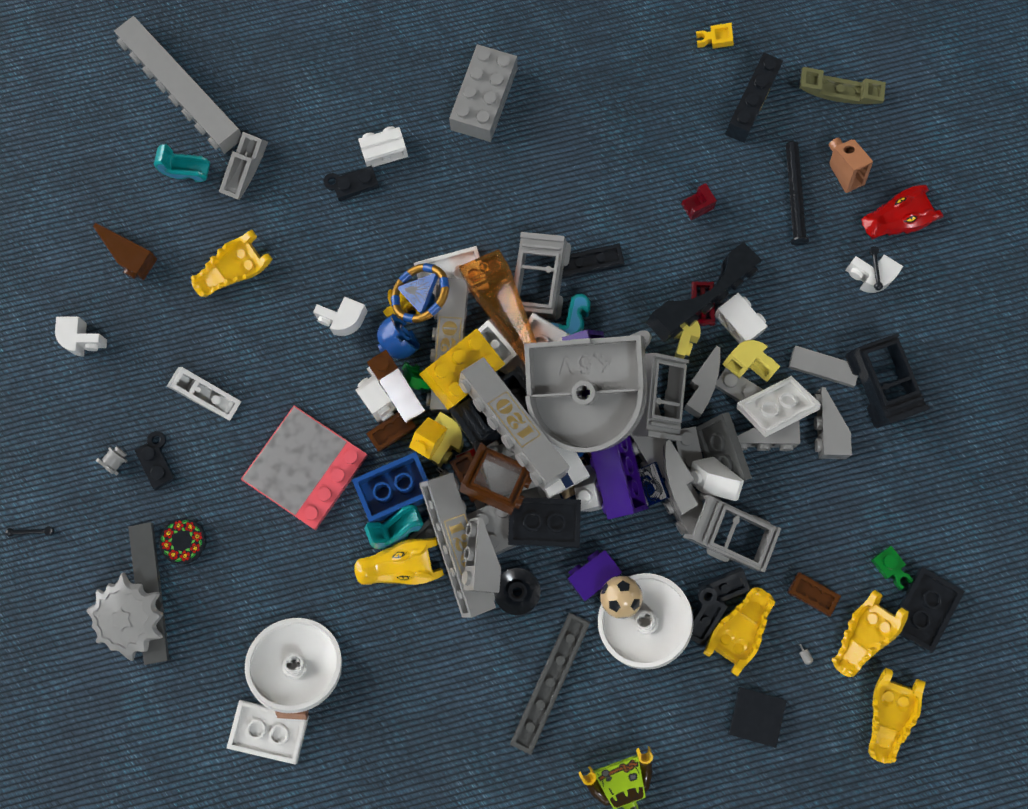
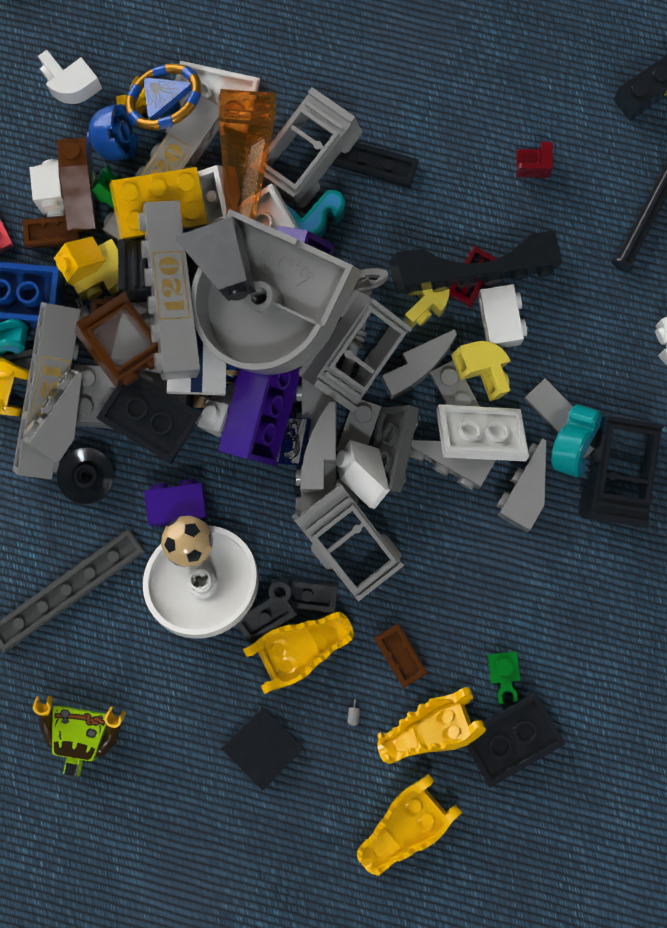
camera: 30 degrees right, 5 degrees up
none -> slope [176,217,256,301]
none -> teal animal [551,404,602,478]

